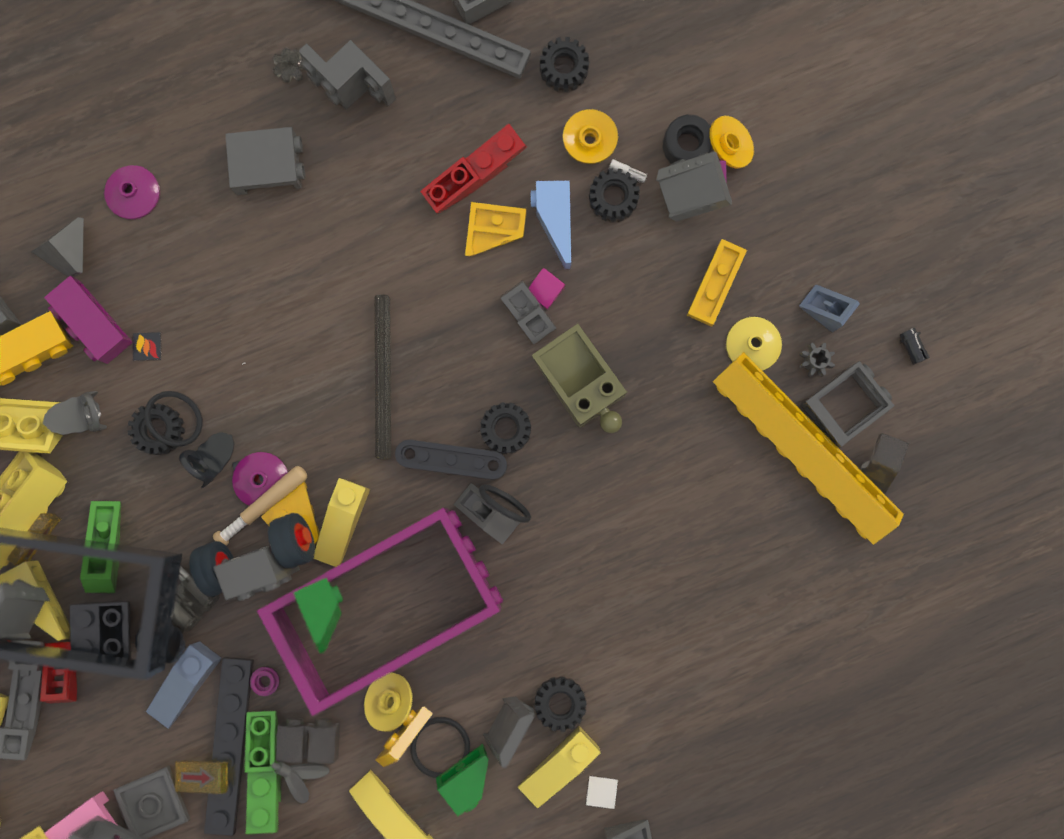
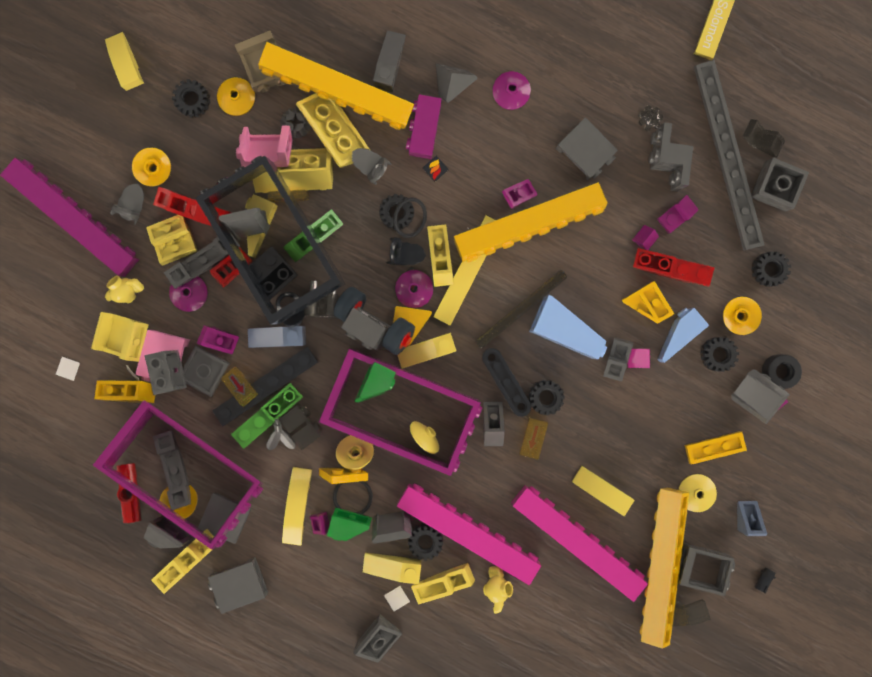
camera: 50 degrees right, 5 degrees up
tan piece [213,466,307,546] -> none
magenta plate [250,667,280,696] -> none
black tyre [479,485,531,523] -> none
olive slope [532,324,627,433] -> none
white pin [609,159,647,183] -> none
yellow dish [710,116,754,168] -> none
dark grey gear [799,343,835,377] -> none
none -> magenta dish [169,276,208,312]
none -> magenta slope [197,325,239,354]
none -> magenta slope [310,512,330,535]
none -> dark pink brick [397,483,541,586]
none -> light yellow dish [410,421,439,454]
none -> light yellow slope [411,563,475,604]
none -> light yellow slope [427,225,453,287]
none -> light yellow tile [434,215,496,325]
none -> yellow brick [454,182,607,262]
none -> light yellow piece [483,566,513,614]
none -> magenta slope [502,179,538,210]
none -> dark pink brick [511,485,648,602]
none -> clear yellow tile [520,417,548,460]
none -> light blue slope [529,295,607,359]
none -> light yellow slope [572,466,635,516]
none -> magenta slope [632,225,659,250]
none -> magenta slope [657,195,699,234]

